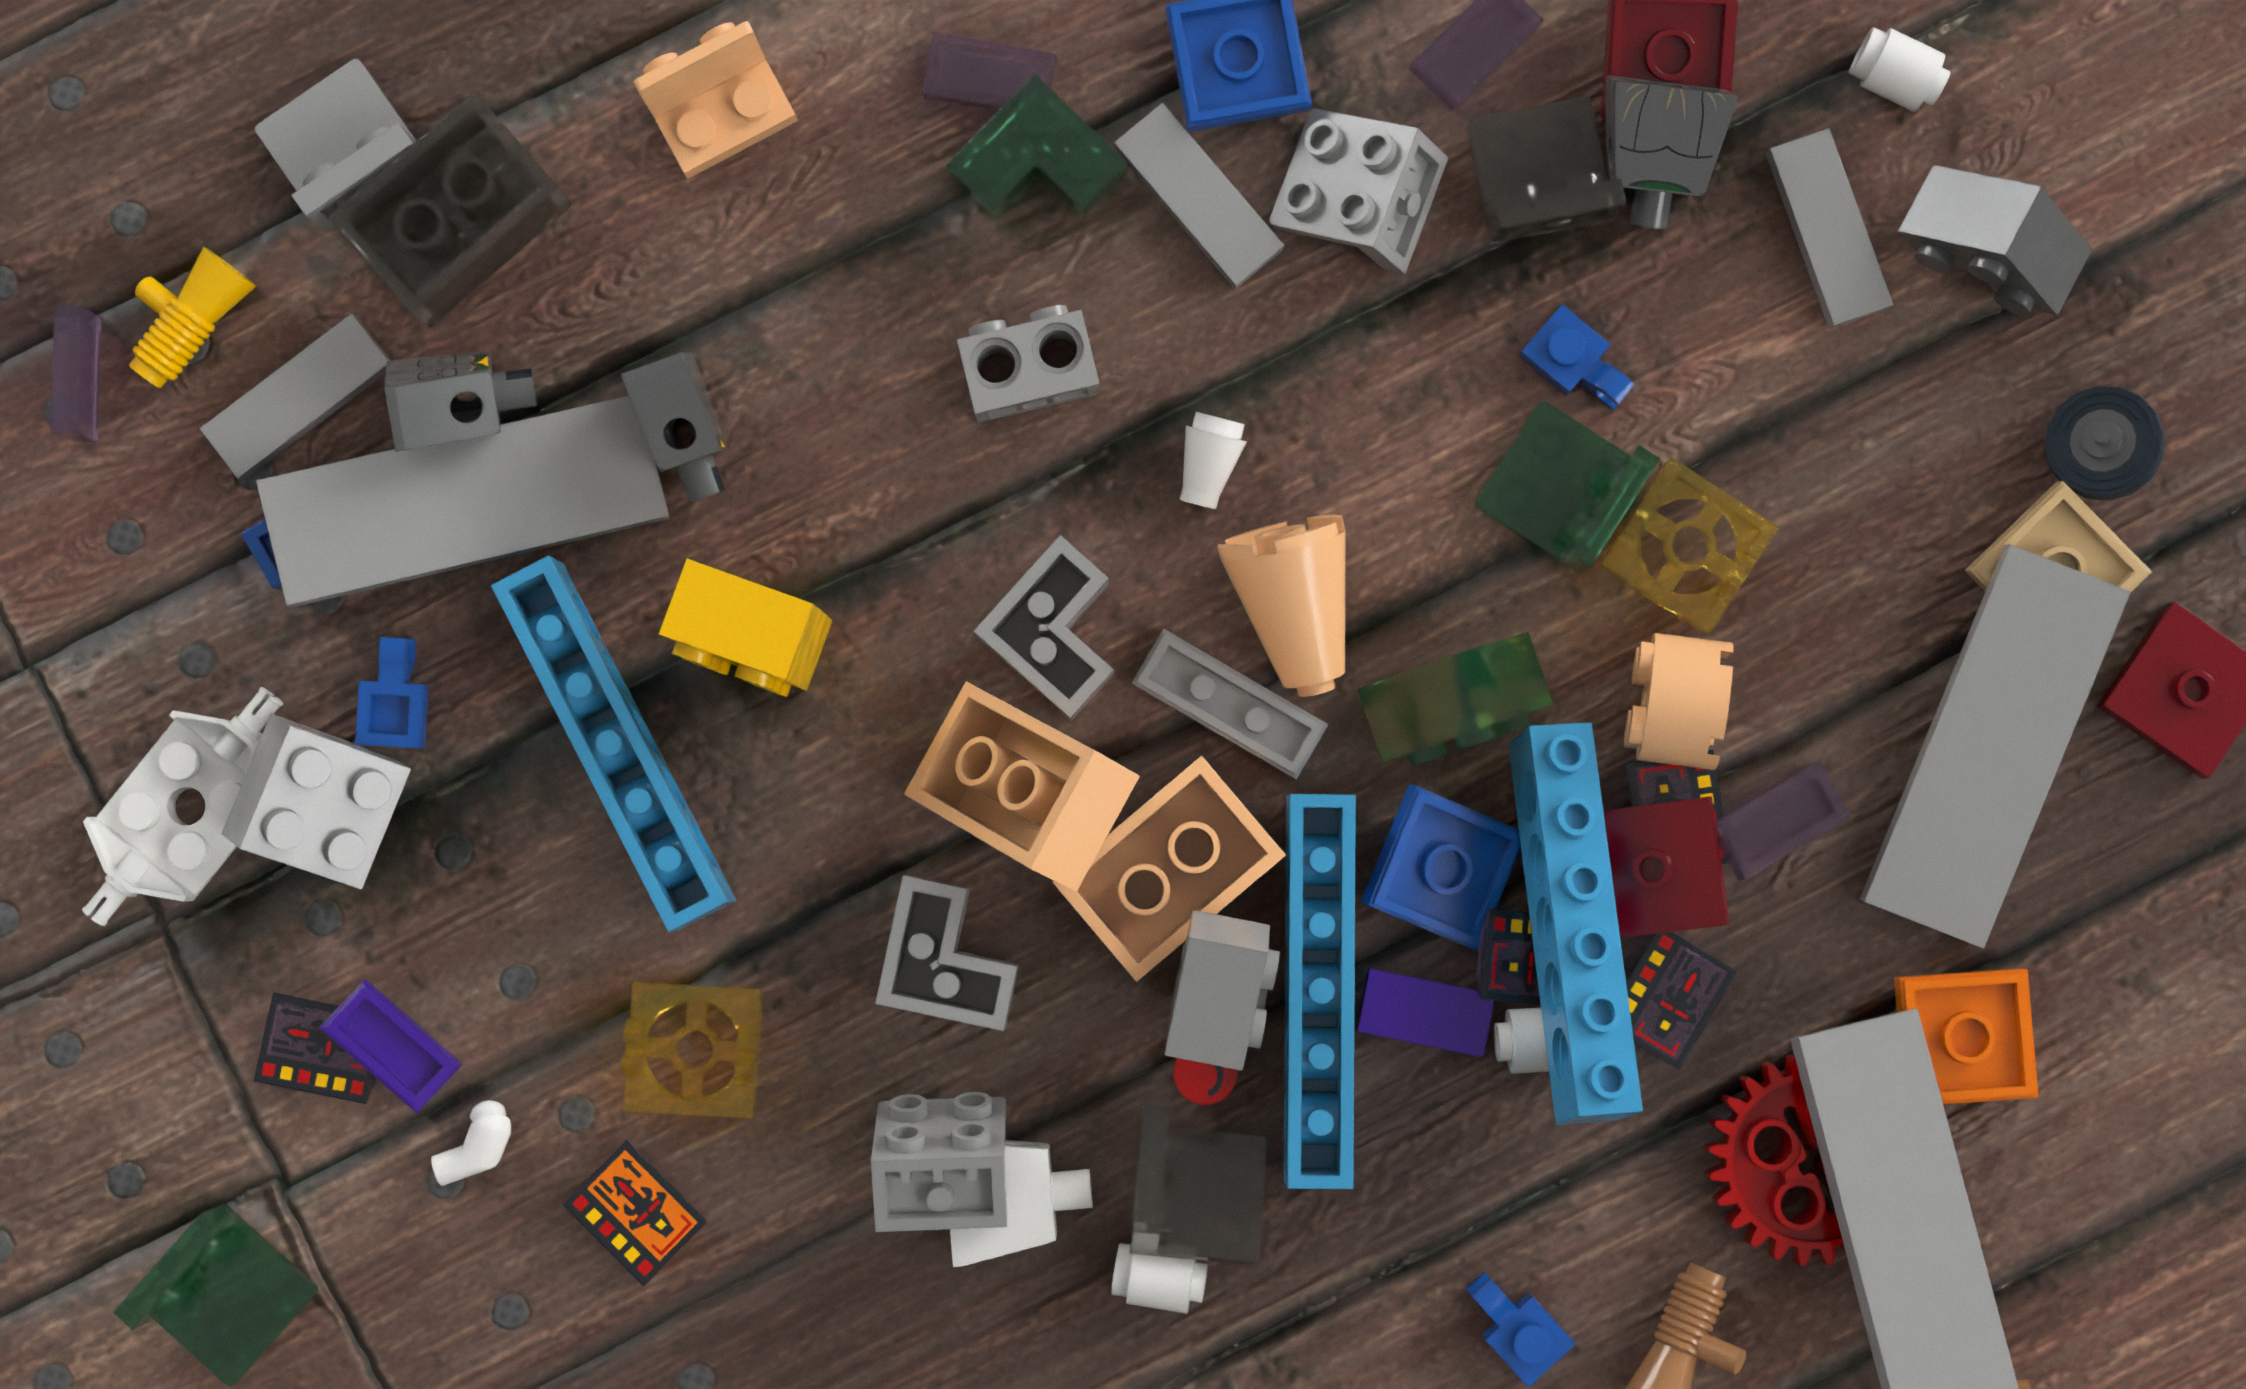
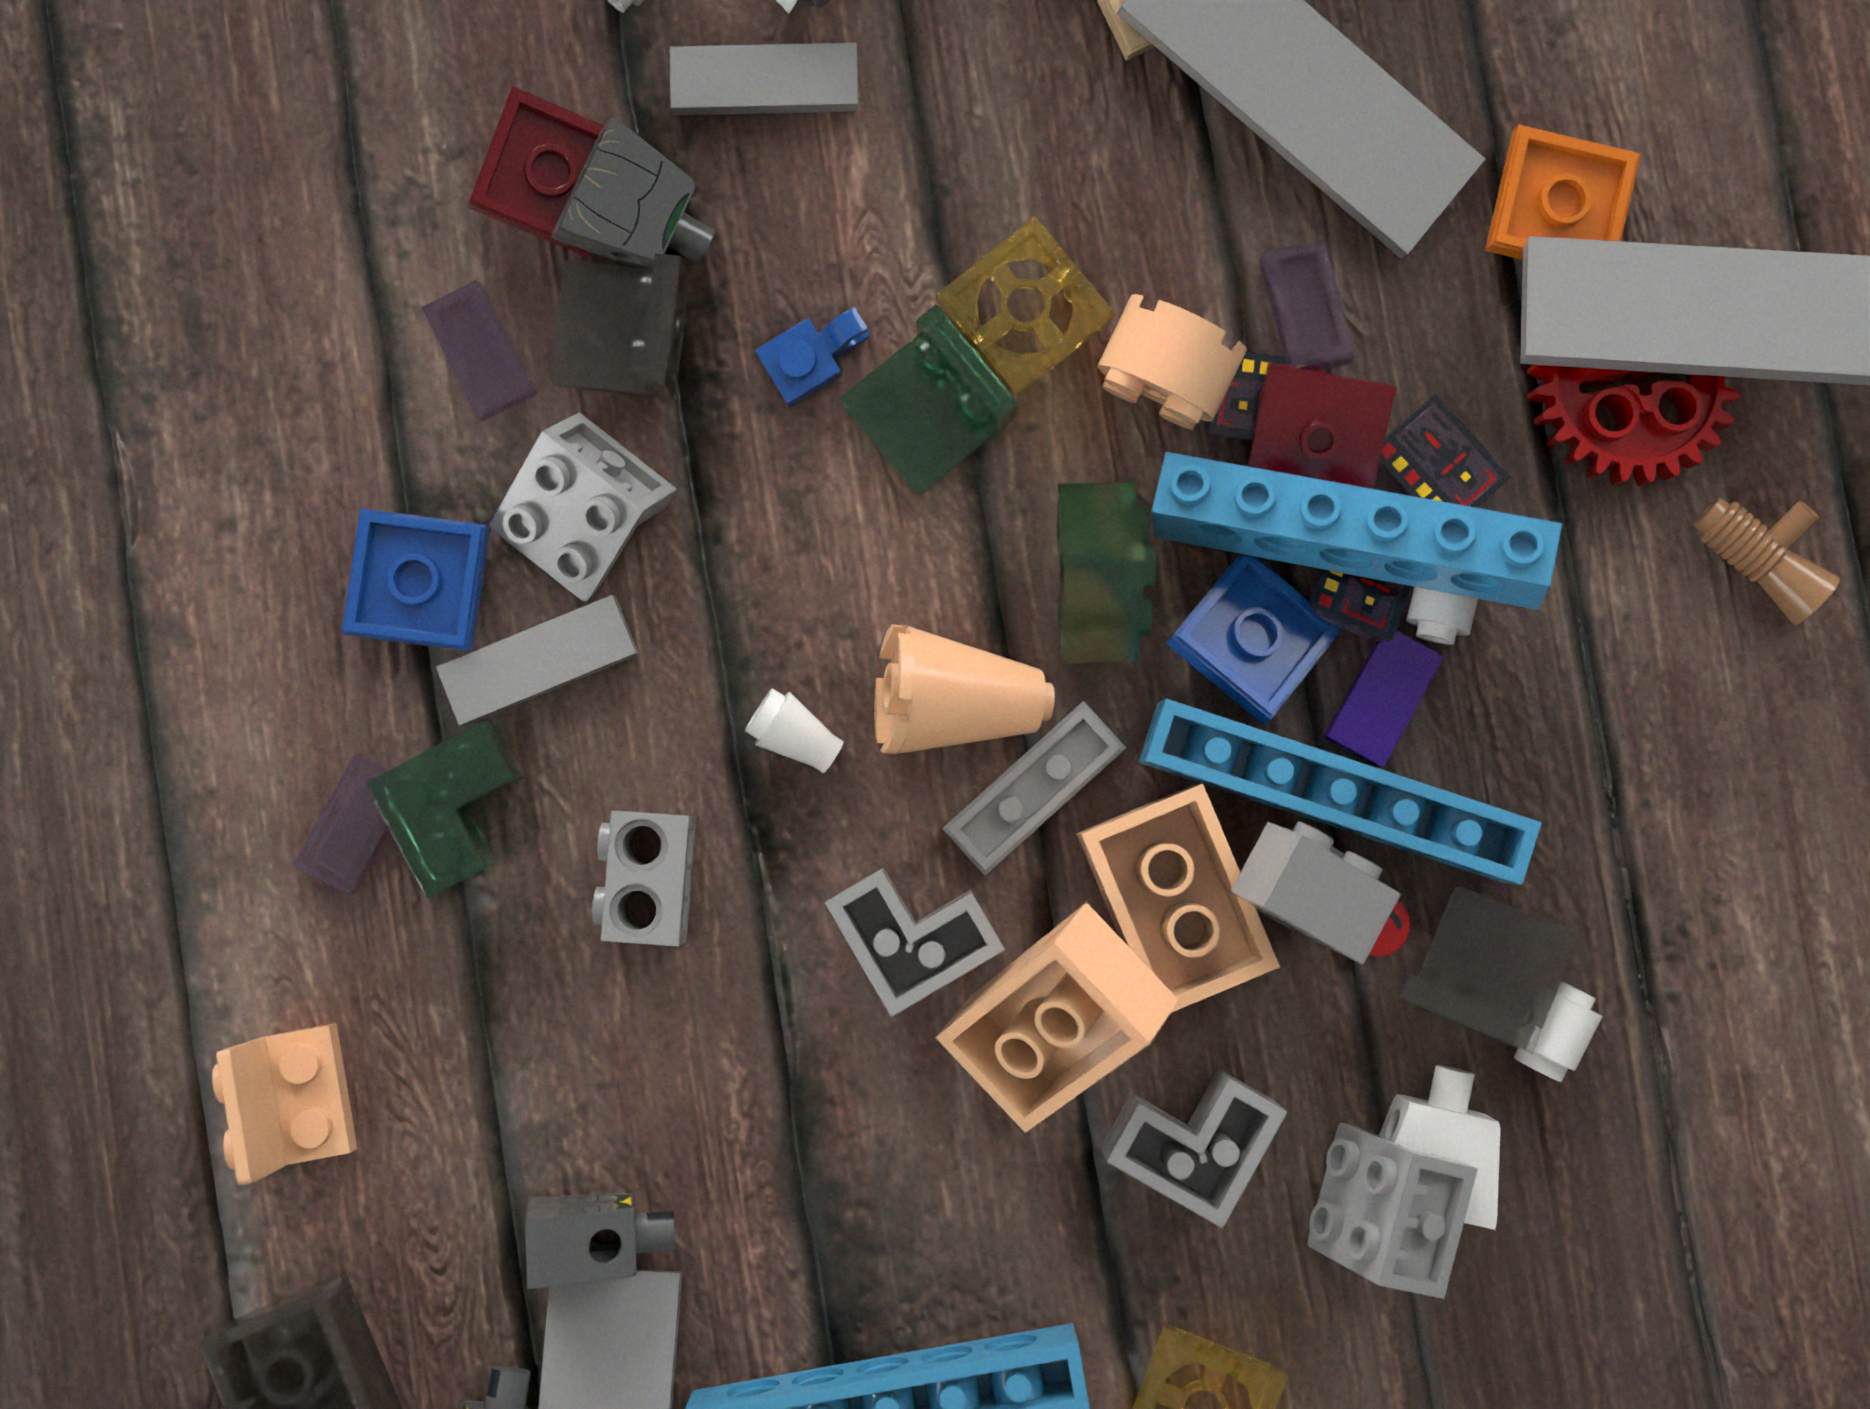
camera: 70 degrees left, 0 degrees up
yellow brick [659,559,833,697] -> none
blue plate [1466,1272,1576,1388] -> none

